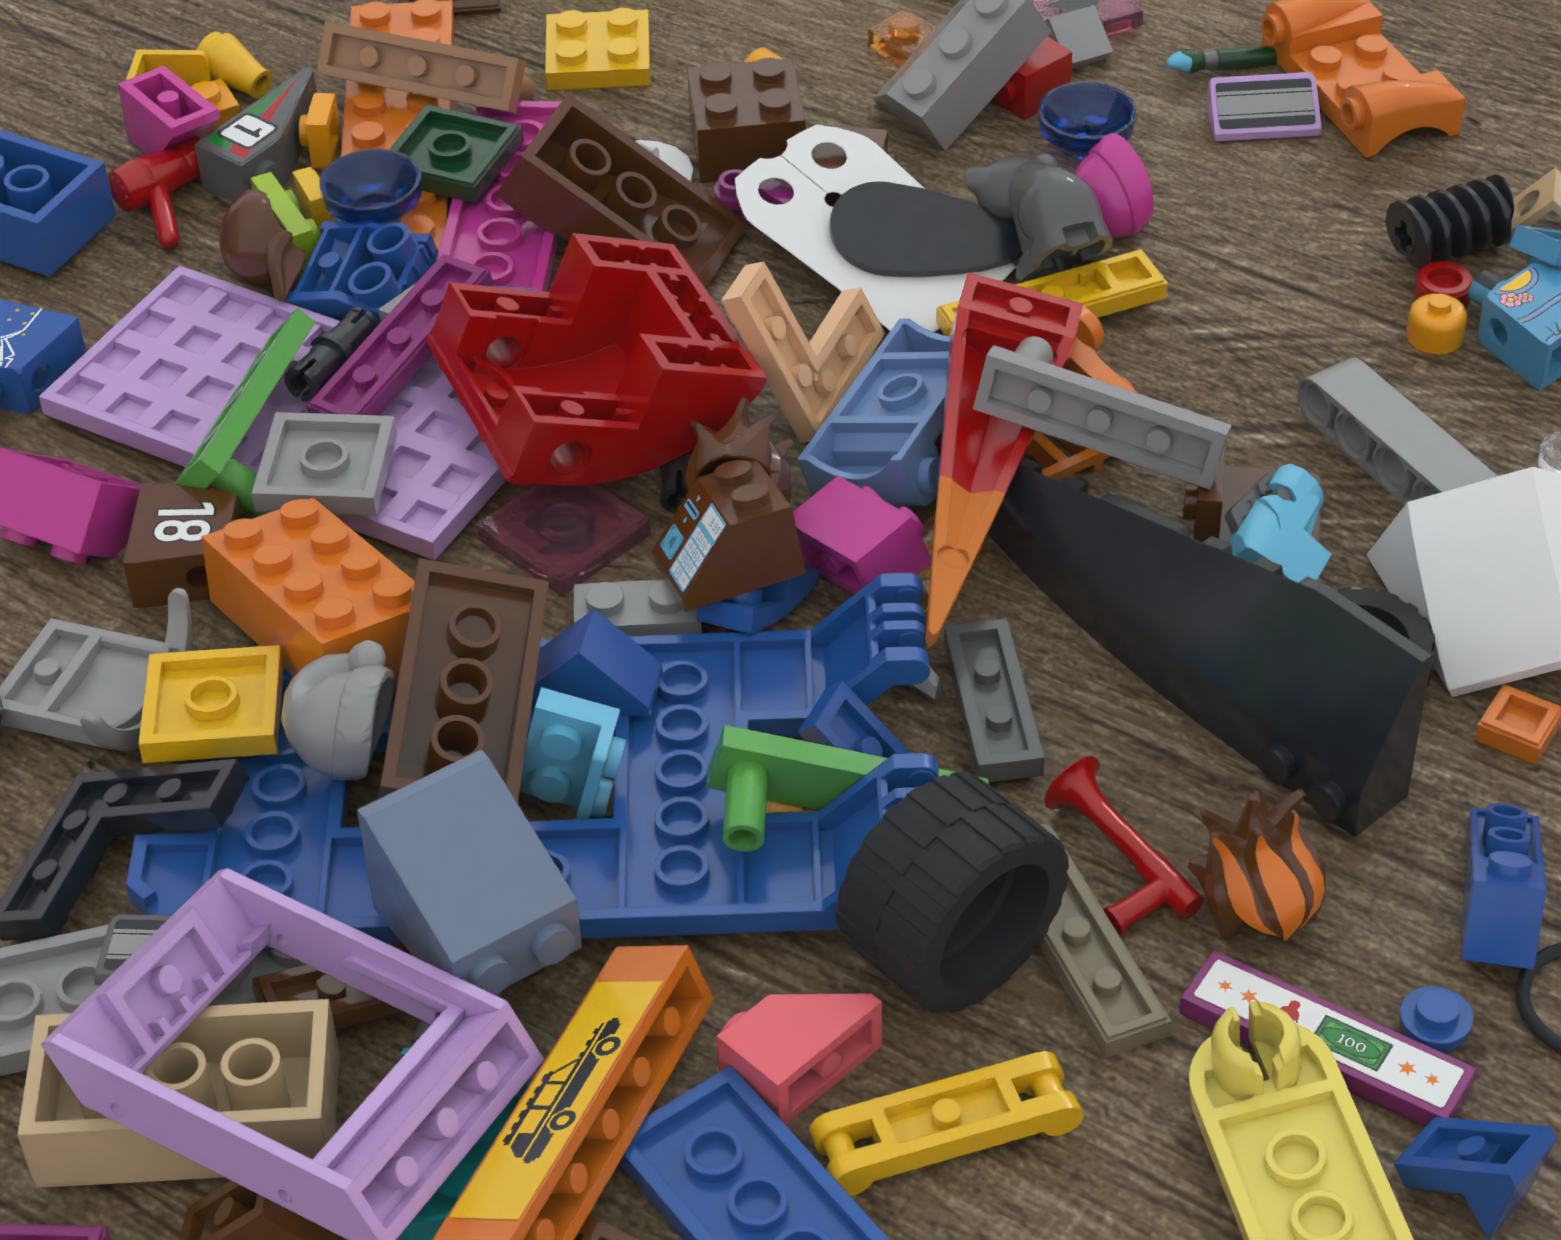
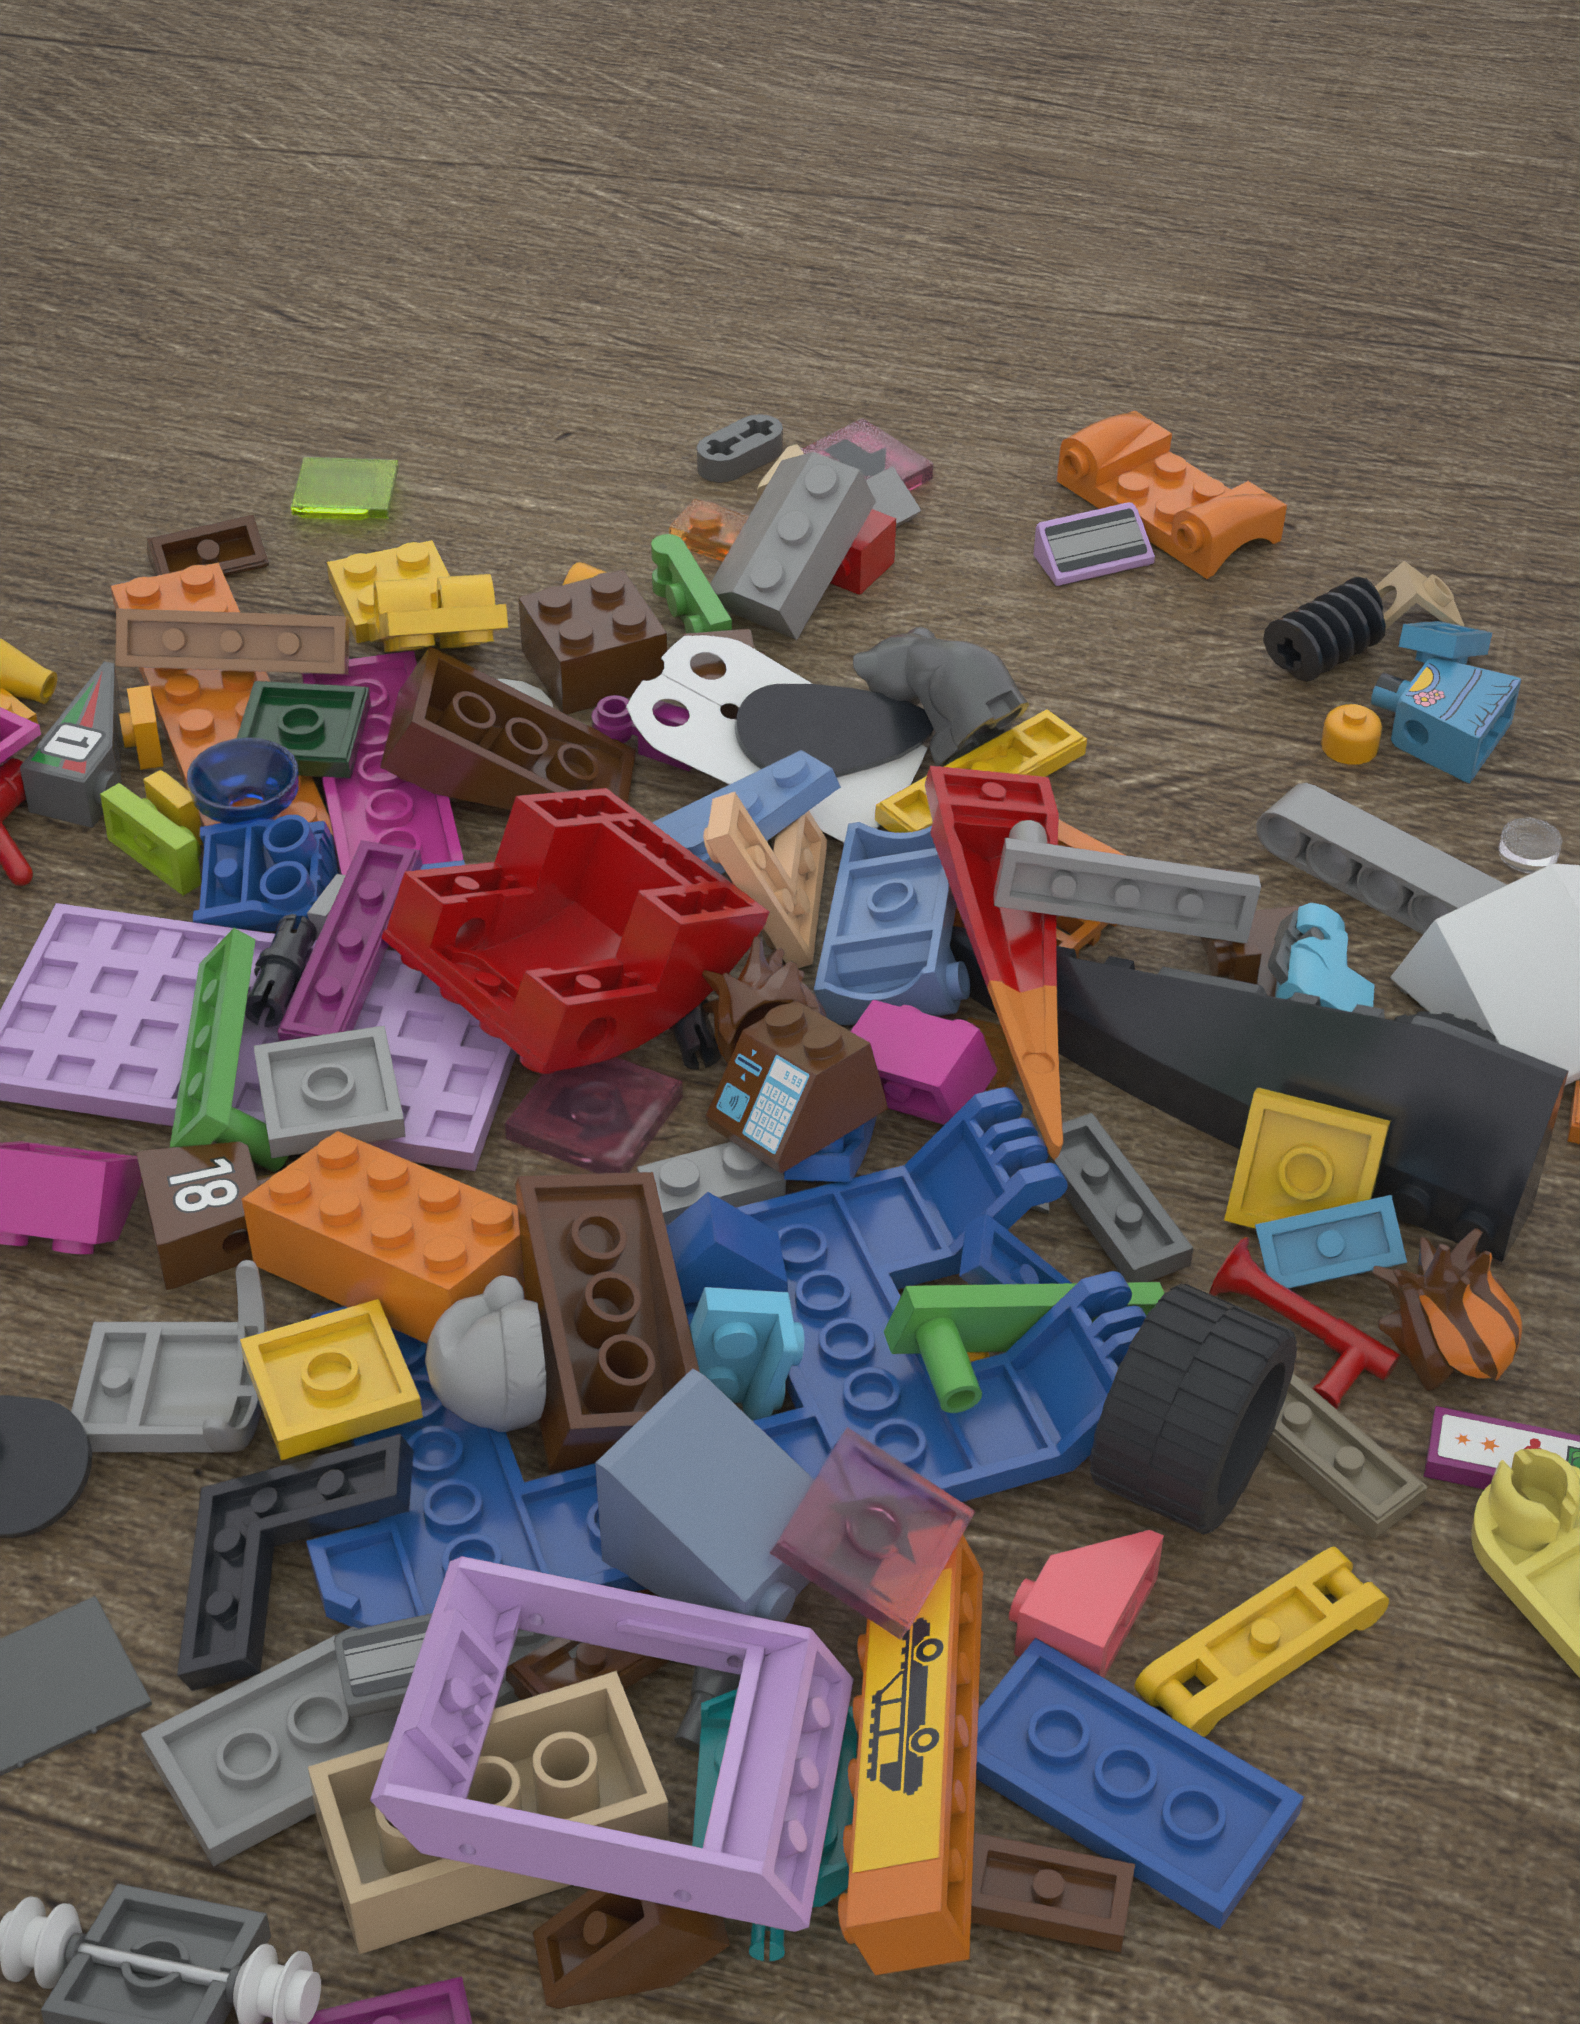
camera: 20 degrees left, 0 degrees up
reddish brown piece [219,189,306,302] -> none
clear blue piece [1038,81,1137,160] -> none
dark pink piece [1074,133,1154,238] -> none
dark green piece [1166,46,1278,73] -> none
red tile [1414,262,1473,308] -> none
none -> yellow plate [368,574,508,652]
none -> bright green plate [651,534,732,633]
none -> medium blue wing [652,750,841,874]
none -> clear pink tile [769,1427,975,1639]
none -> yellow plate [1224,1088,1390,1229]
none -> dark azure plate [1255,1195,1407,1289]

